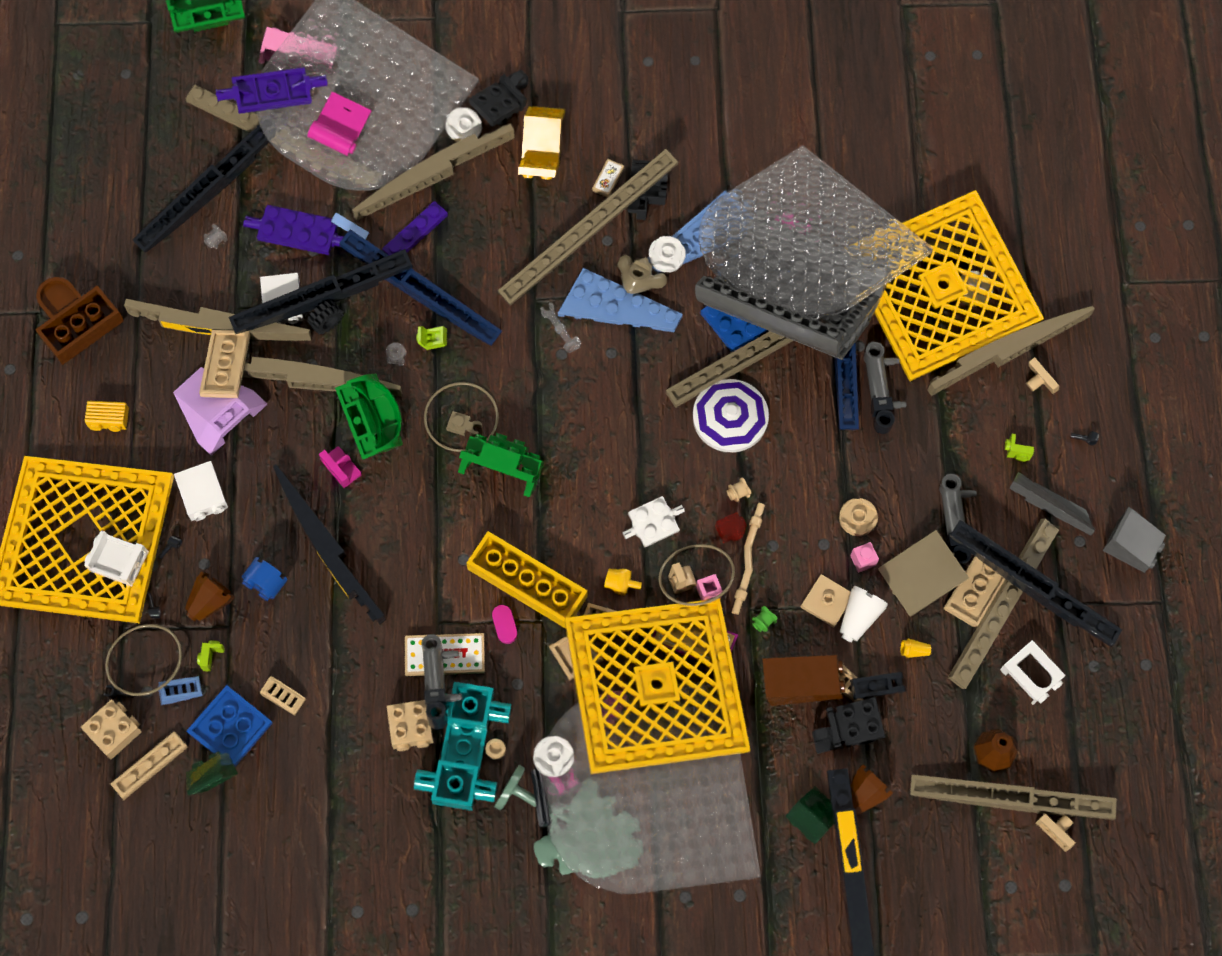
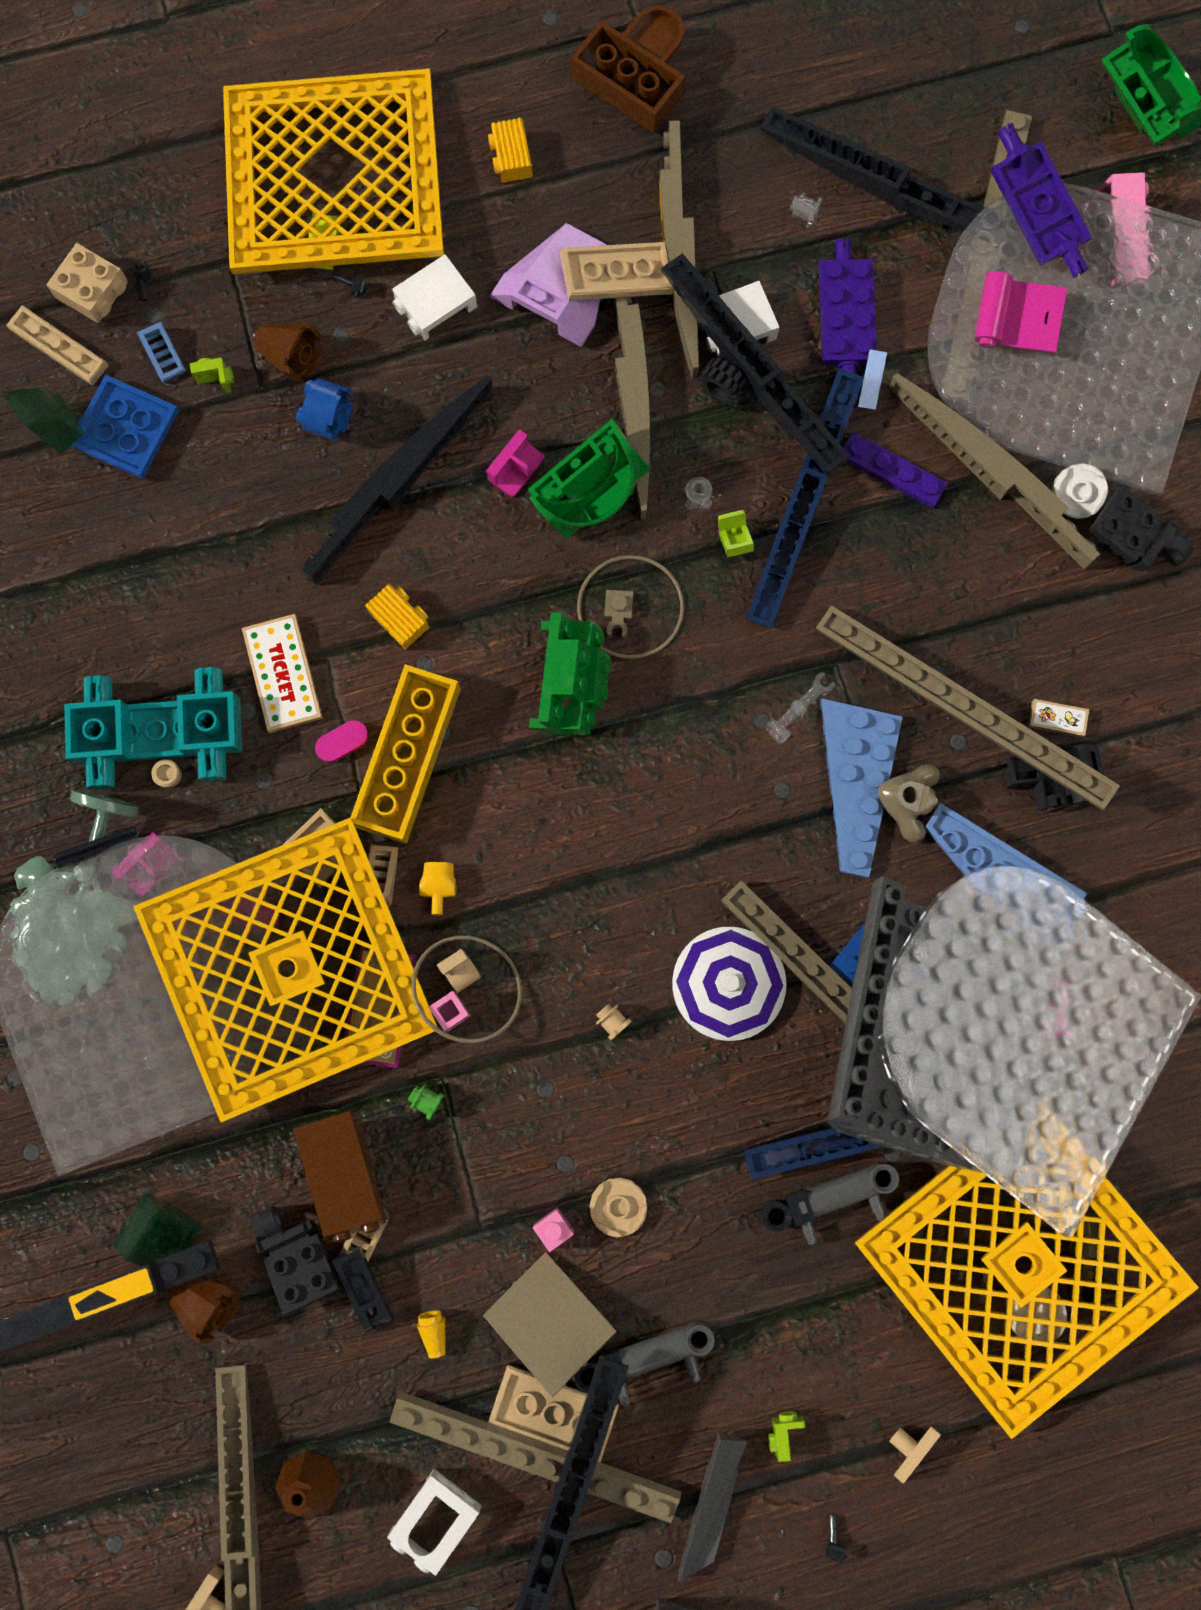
camera: 80 degrees right, 10 degrees up
white panel [84,530,149,587] -> none
dark tan piece [105,624,182,696] -> none
black hand [146,593,161,619] -> none
tan slope [260,676,306,715] -> none
tan brick [387,700,433,751] -> none
dark grey piece [421,634,462,729] -> none
bracket [518,106,565,180] -> none
white tile [533,736,574,777] -> none
white plate [622,496,685,547] -> none
white tile [649,236,685,272] -> none
clear red brick [715,512,747,544] -> none
tan bar [732,503,765,615] -> none
tan plate [801,574,851,628] -> none
white cone [840,586,888,643] -> none
dark tan slope [928,306,1094,396] -> none
none -> yellow brick [365,584,429,650]

